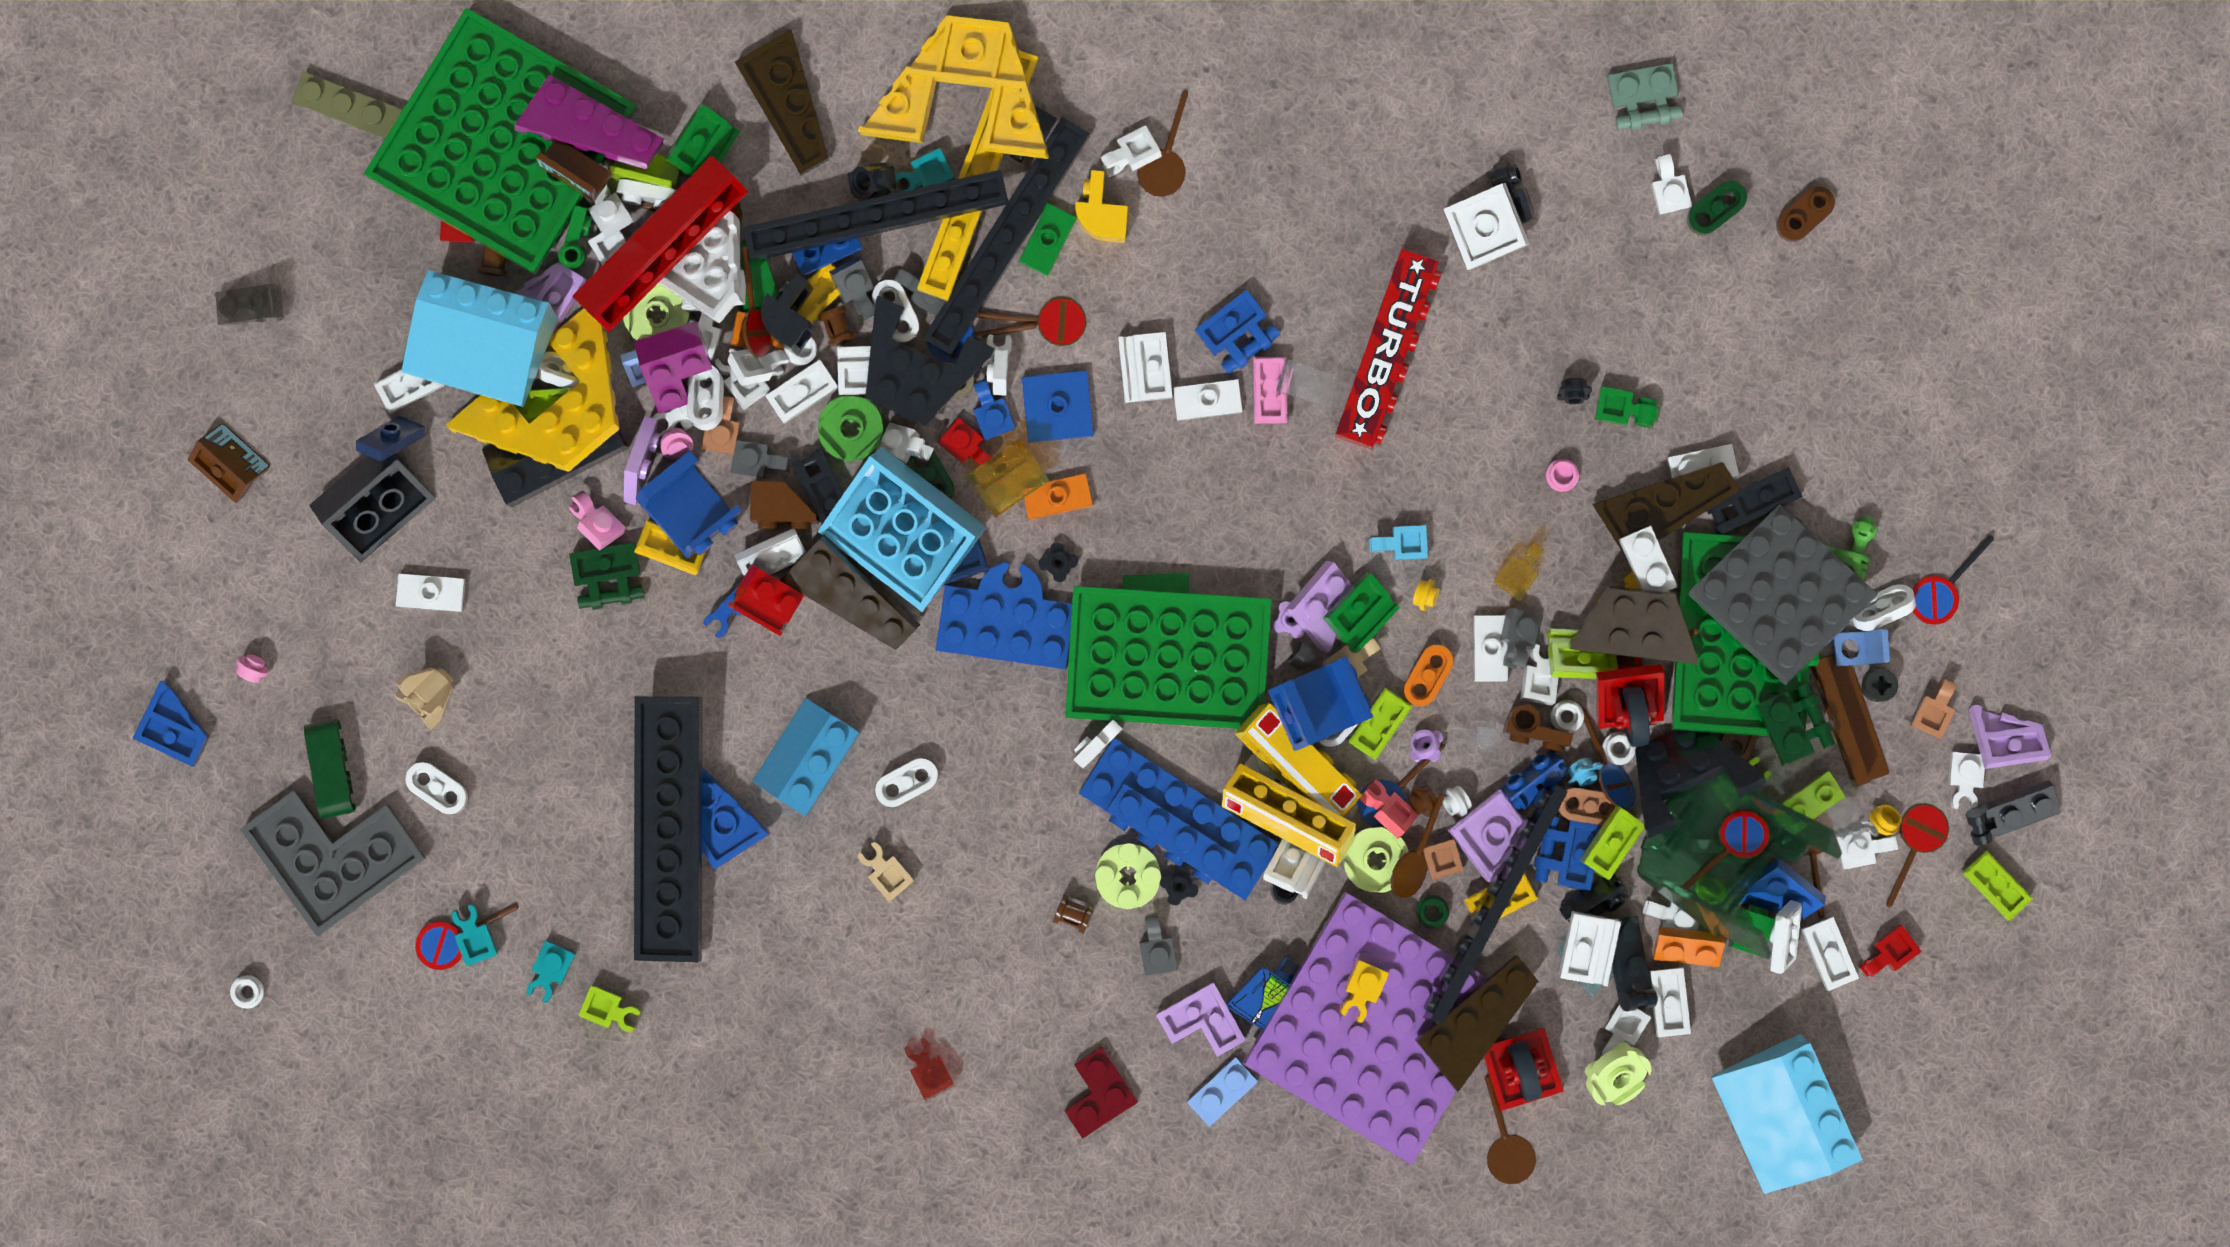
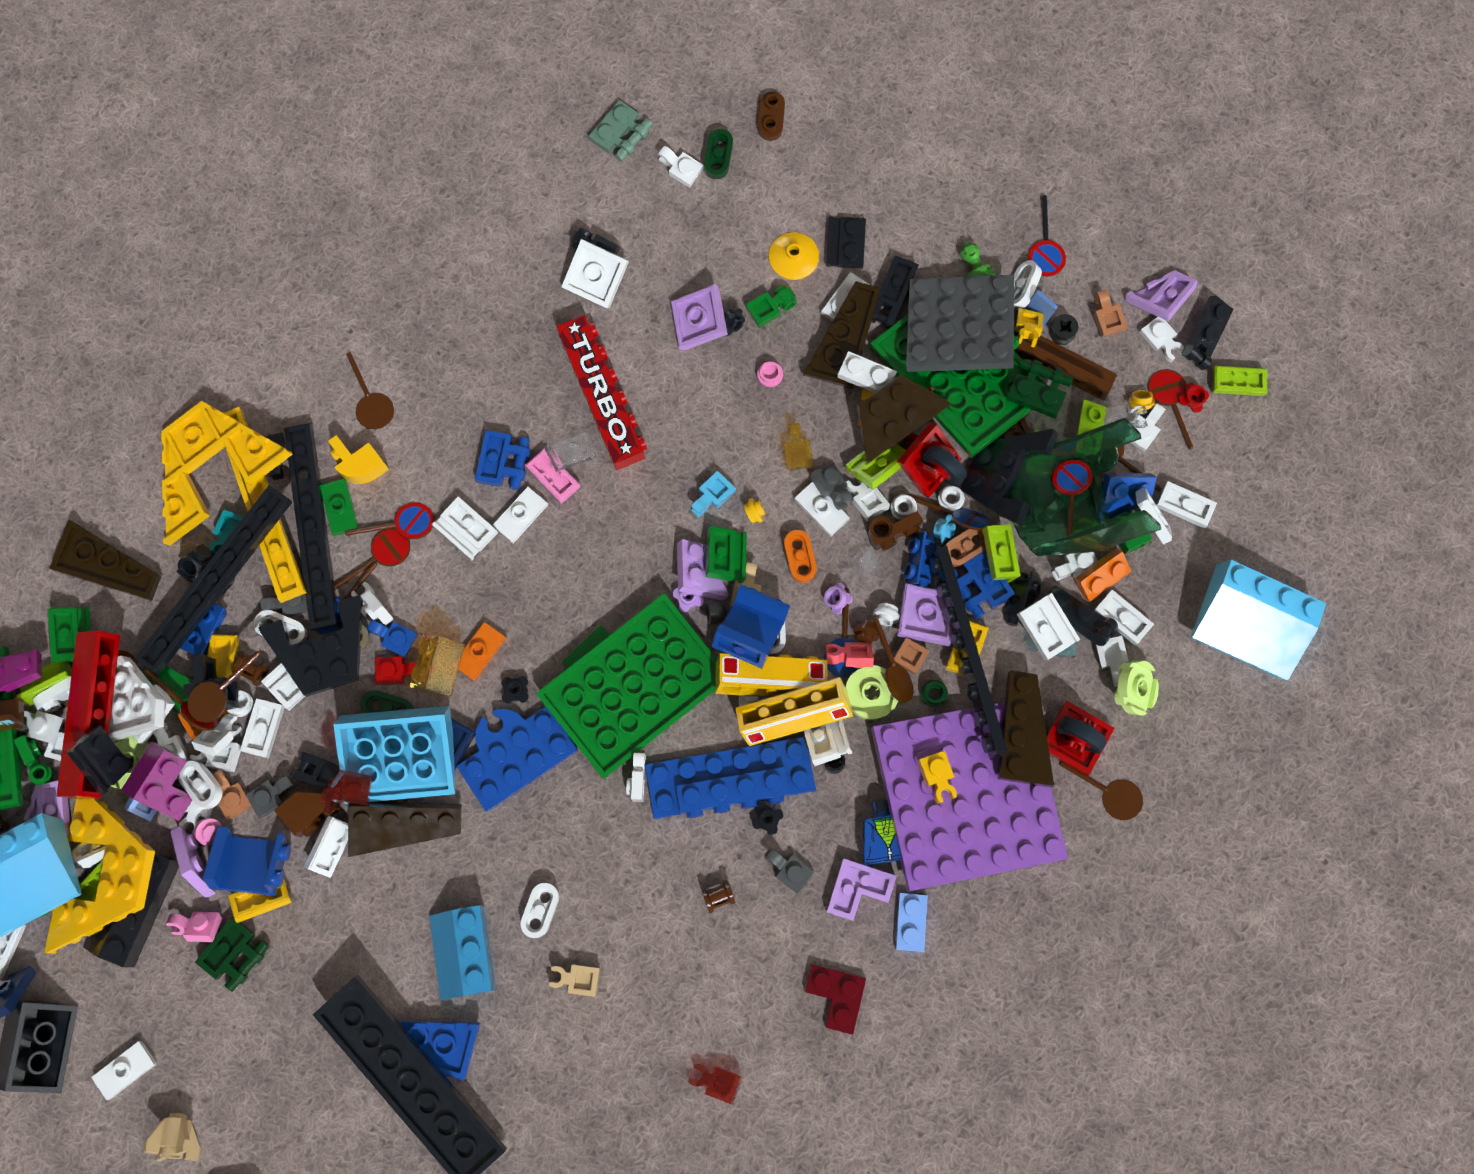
camera: 40 degrees left, 10 degrees down
blue plate [703,586,742,638] -> none
red plate [727,565,805,636] -> none
bright green plate [818,396,884,462] -> none
dark grey plate [829,257,875,320] -> none
white plate [876,423,934,464] -> none
blue plate [1022,371,1094,443] -> none
yellowish green plate [1095,843,1161,909] -> none
white plate [1101,125,1162,177] -> none
lime plate [1348,687,1413,761] -> none
red plate [1859,925,1922,977] -> none
none -> black plate [66,725,132,794]
none -> reddish brown piece [188,651,261,723]
none -> clear red bracket [321,770,373,814]
none -> piece [345,503,434,539]
none -> lavender plate [671,284,728,350]
none -> yellow dish [769,232,819,280]
none -> black plate [826,216,866,269]
none -> yellow plate [1014,308,1044,347]
none -> red plate [1179,383,1209,413]

